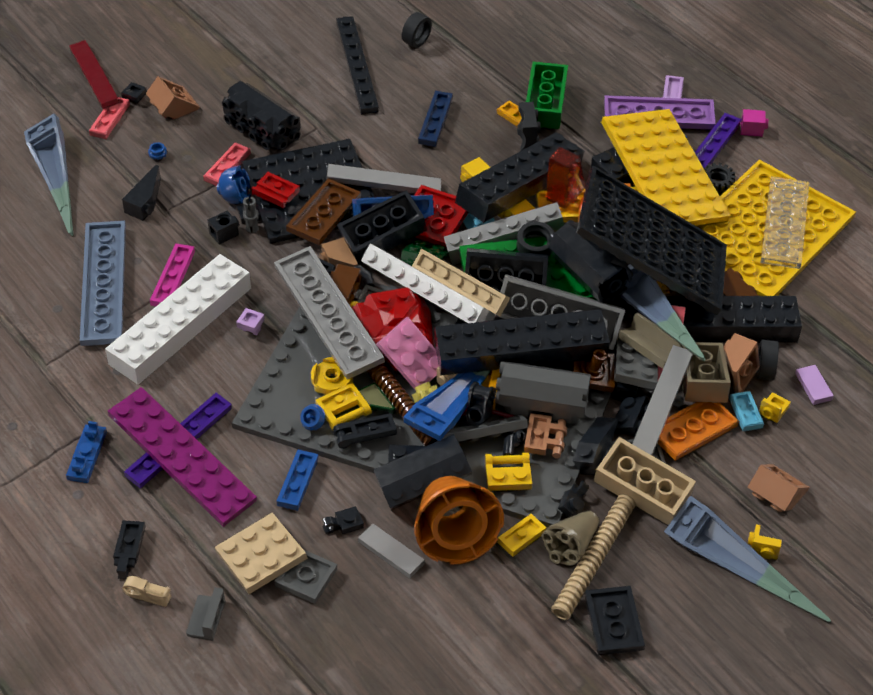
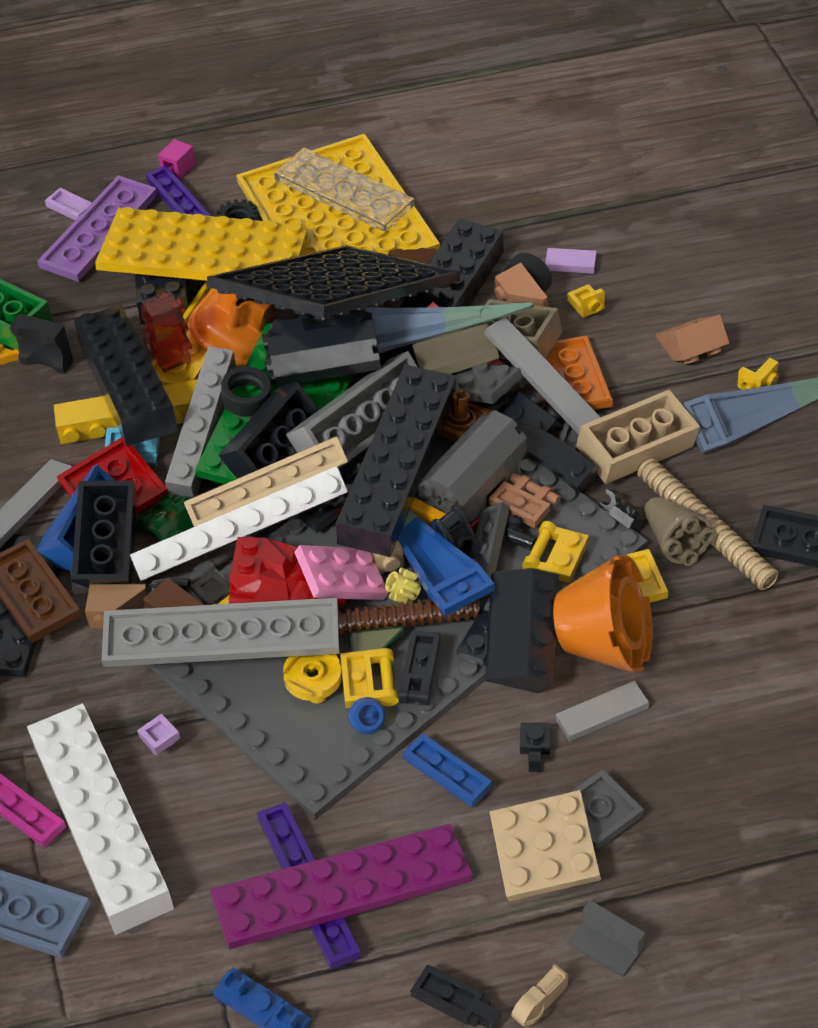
camera: 60 degrees left, 0 degrees up
medium azure plate [729,391,764,431] -> none

